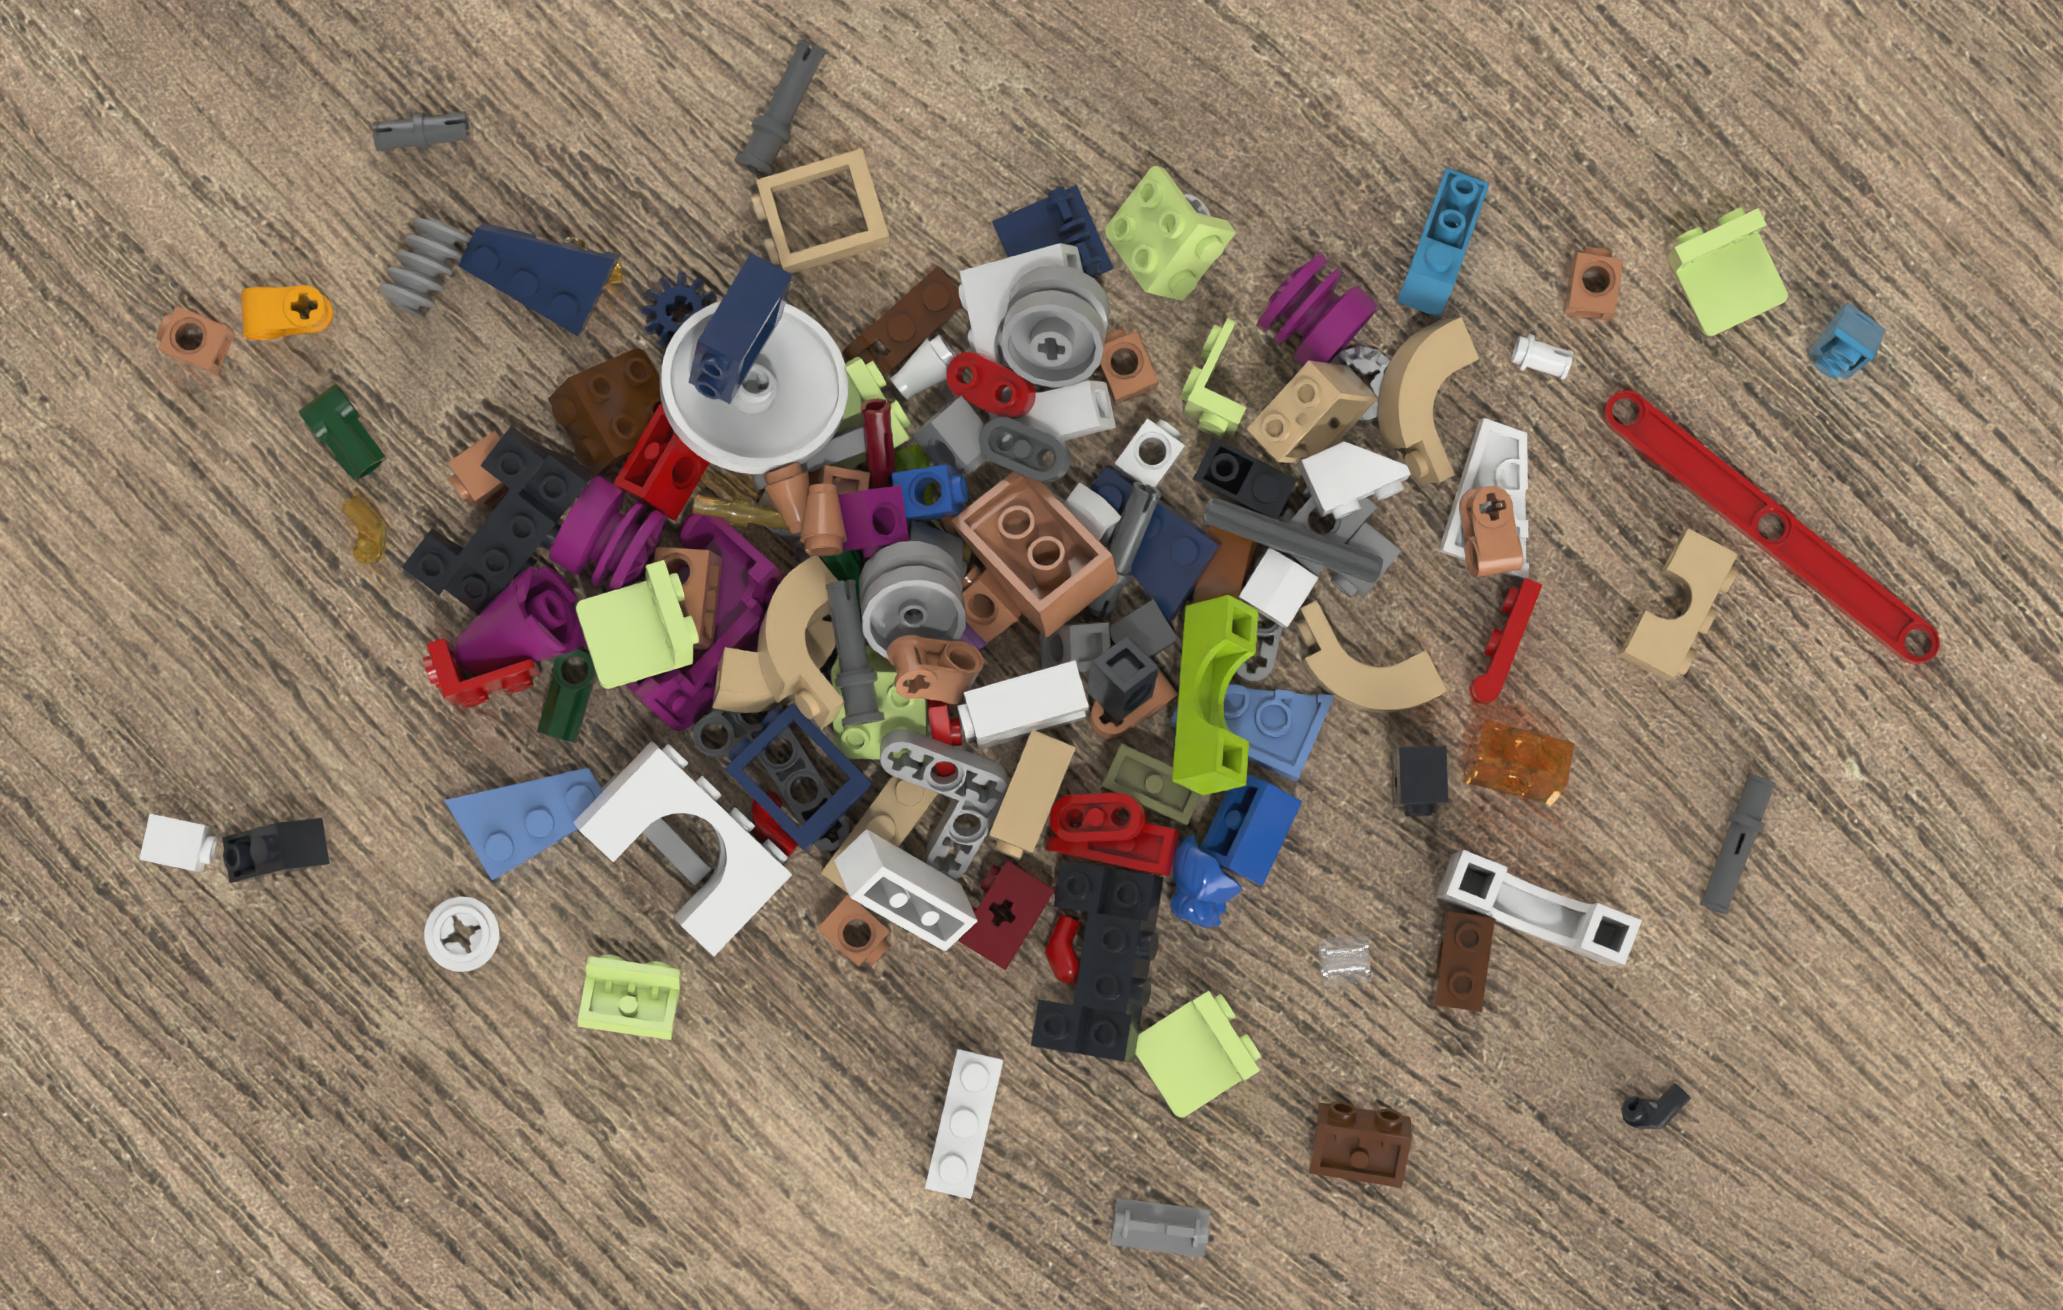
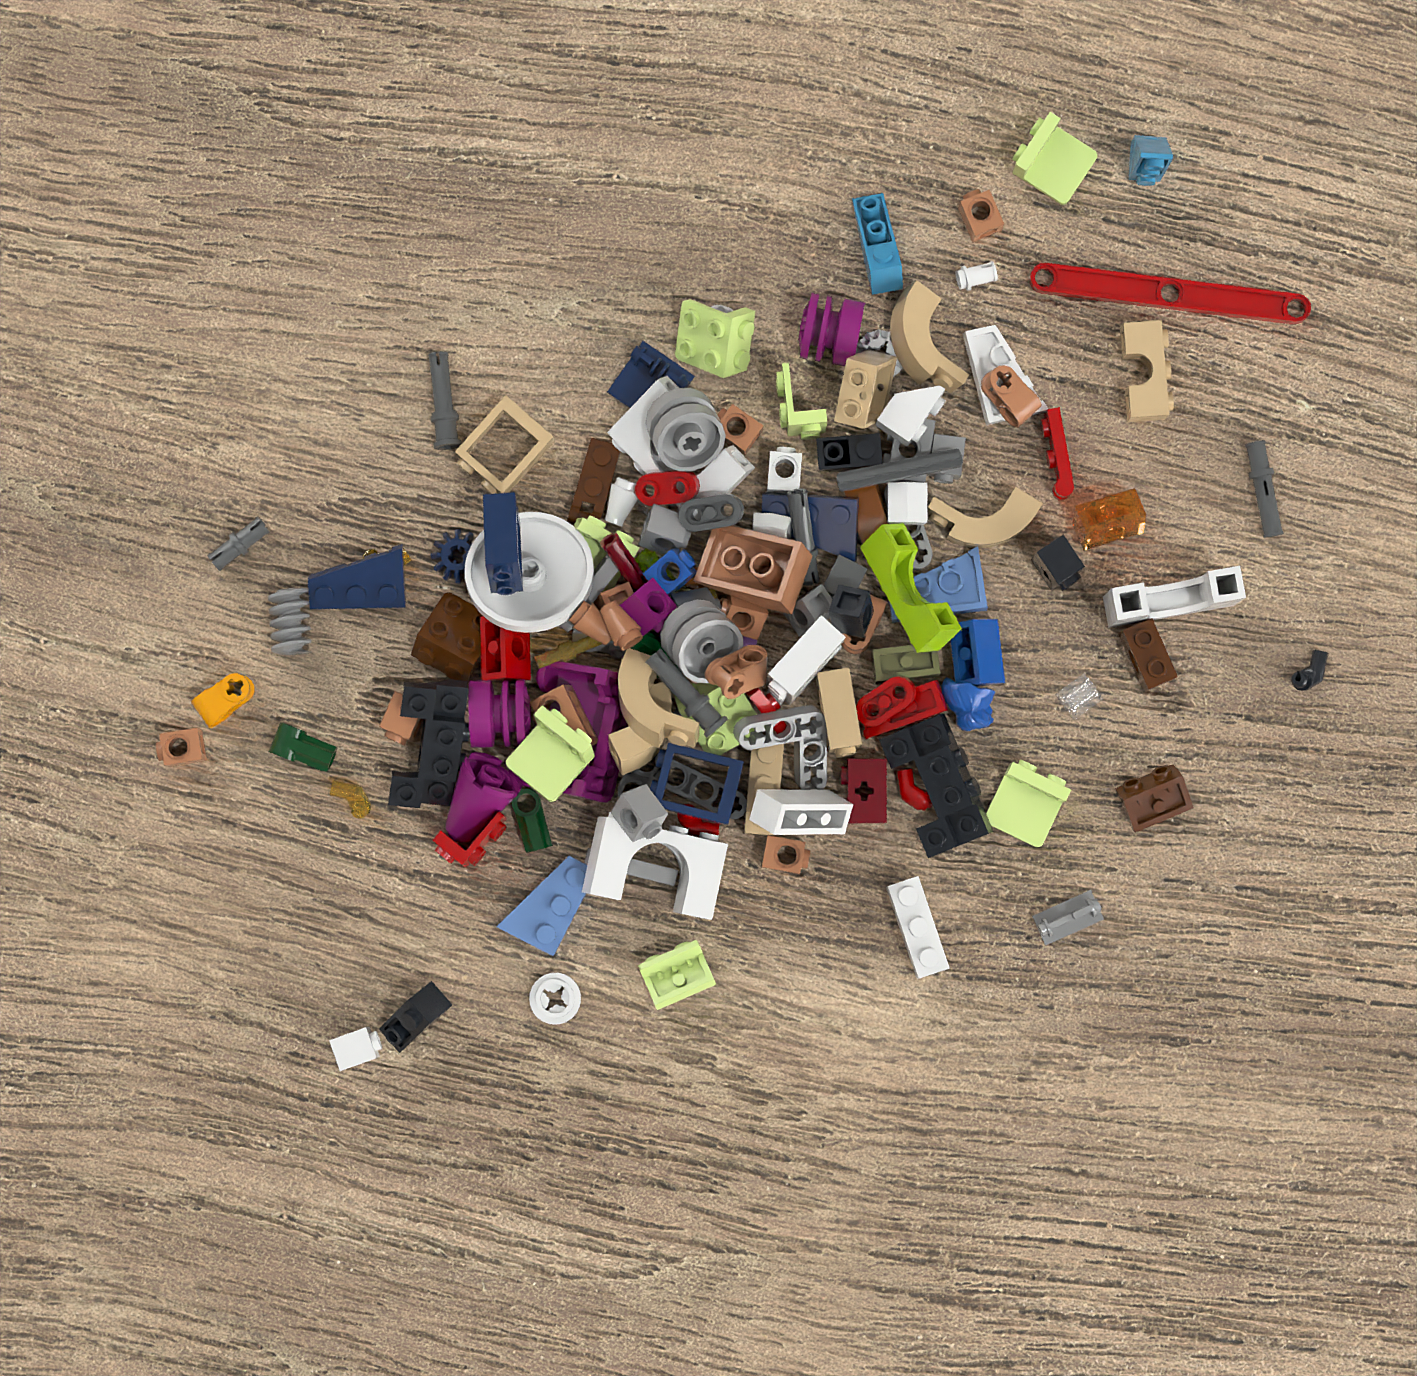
camera: 25 degrees left, 0 degrees up
none -> light grey brick [611,784,668,842]

